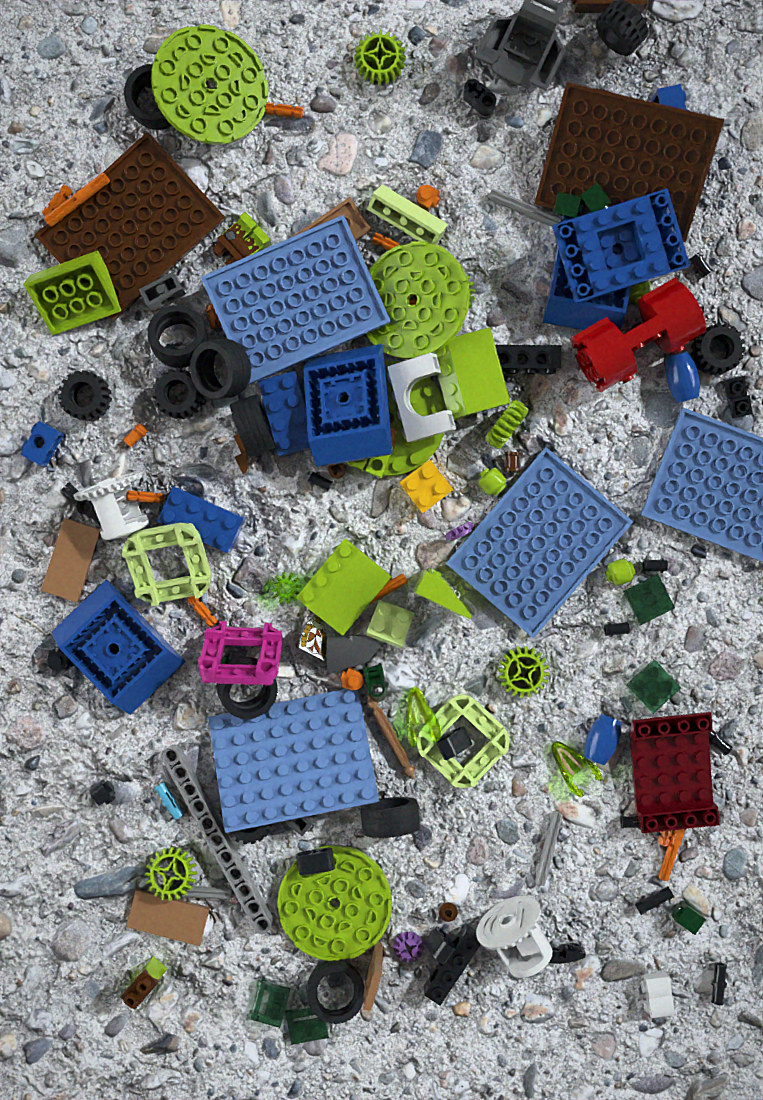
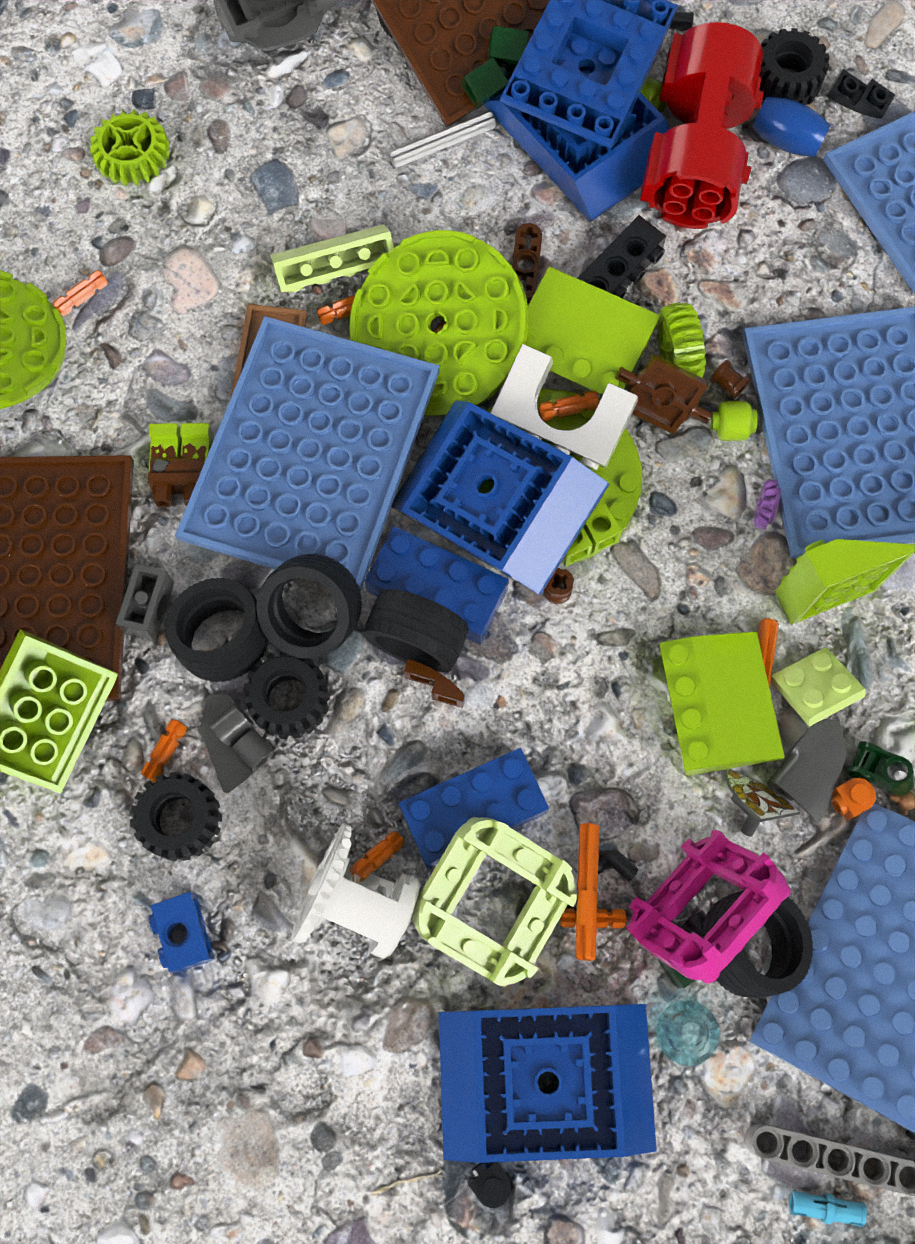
camera: 50 degrees left, 15 degrees down
medium nougat tile [41,518,101,602] -> none
black pin [61,482,102,527] -> none
orange pin [123,423,148,447] -> none
orange pin [205,304,222,329] -> none
clear neon green gear [270,572,303,604] -> none
black pin [308,471,333,492] -> none
yellow brick [399,459,453,514] -> none
orange plate [416,185,440,212] -> none
black beam [463,79,497,116] -> none
none -> orange axle [141,719,187,782]
none -> dark grey panel [199,694,275,793]
none -> reddish brown beam [512,223,542,305]
none -> orange axle [539,391,599,421]
none -> orange axle [575,823,599,961]
none -> black arm [598,849,639,881]
none -> reddish brown plate [615,354,712,435]
none -> clear light blue piece [656,1000,720,1066]

